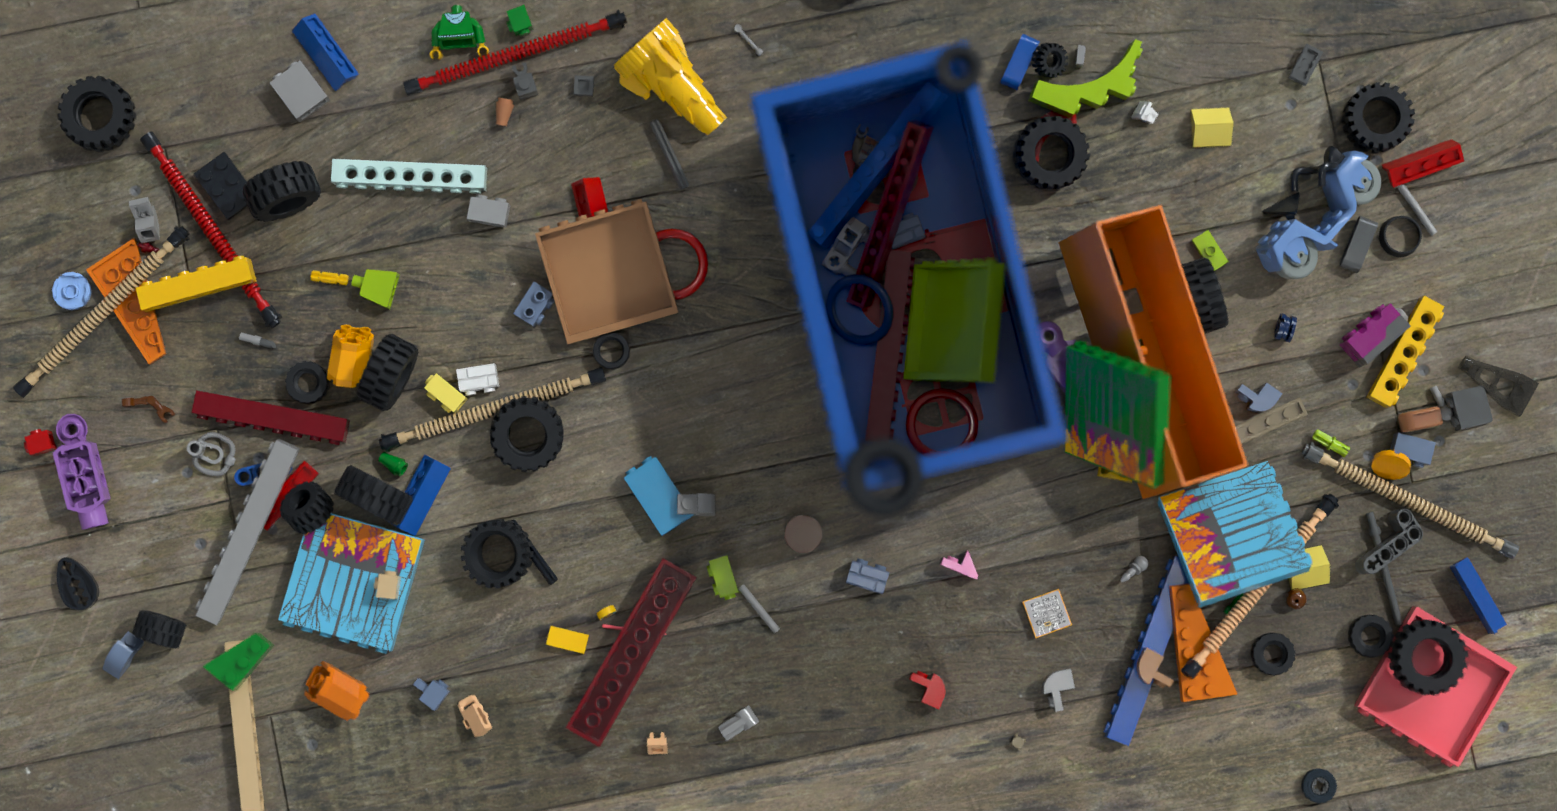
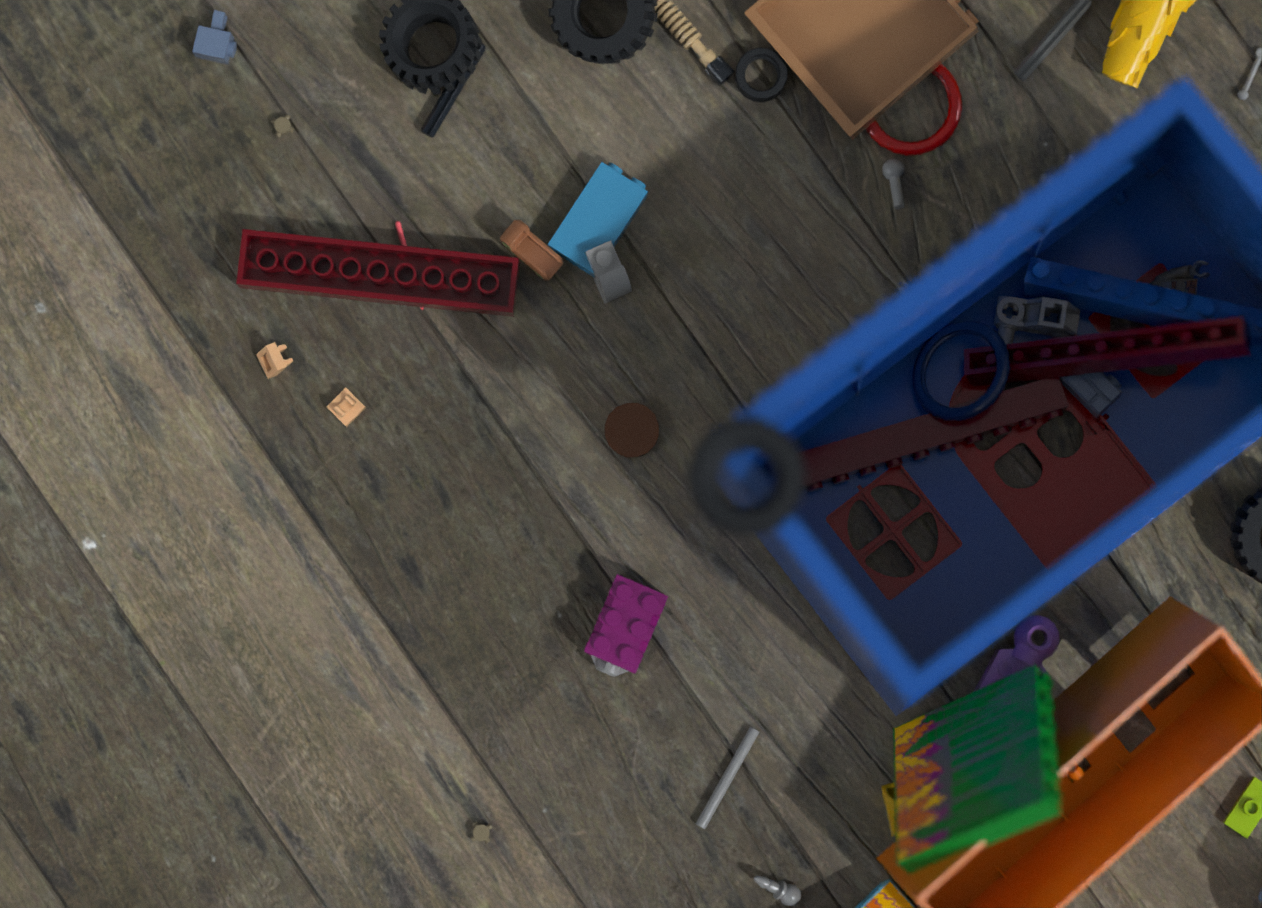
camera: 65 degrees right, 0 degrees up
light nougat piece [457,695,492,737] -> none
yellow slope [546,626,589,654] -> none
yellow tile [596,605,617,620] -> none
lime brick [706,555,739,601] -> none
light grey piece [718,705,759,741] -> none
light grey bar [738,584,780,634] -> none
sand blue brick [845,558,889,594] -> none
lime panel [903,258,1005,383] -> none
red wedge [905,388,979,457] -> none
red brick [909,671,945,709] -> none
bright pink slope [940,550,978,580] -> none
light grey tile [1022,589,1072,638] -> none
light grey brick [1042,669,1075,712] -> none
black tyre [1181,258,1229,334] -> none
none -> dark tan piece [271,114,295,137]
none -> light nougat tile [327,388,366,427]
none -> nougat animal [500,220,564,281]
none -> magenta piece [584,574,668,677]
none -> light grey bar [696,727,759,829]
none -> light grey bar [882,159,905,209]

